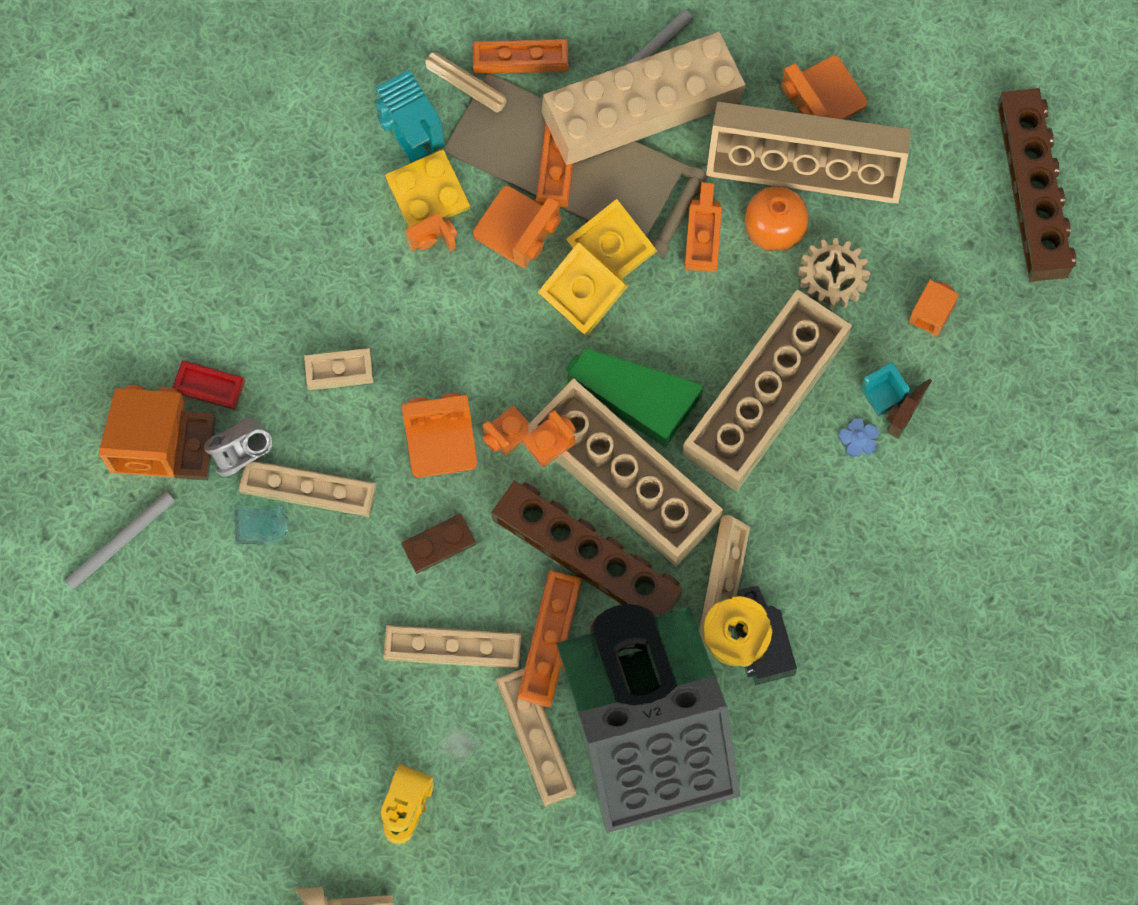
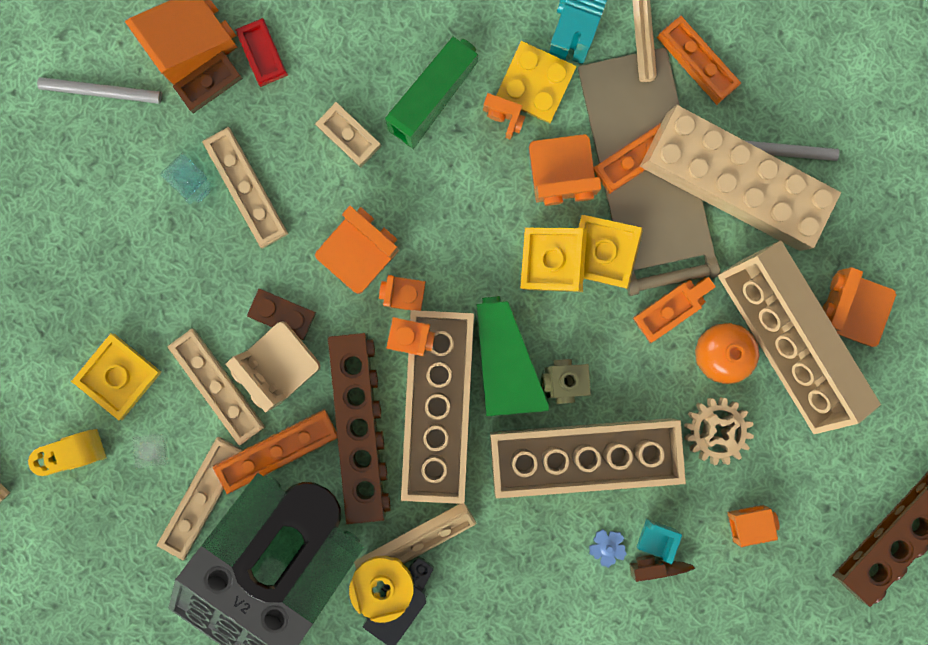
camera: 45 degrees right, 15 degrees up
light grey piece [204,418,272,477] -> none
none -> yellow plate [71,333,161,420]
none -> tan bracket [225,321,321,413]
none -> green slope [385,36,478,150]
none -> olive brick [541,359,591,404]

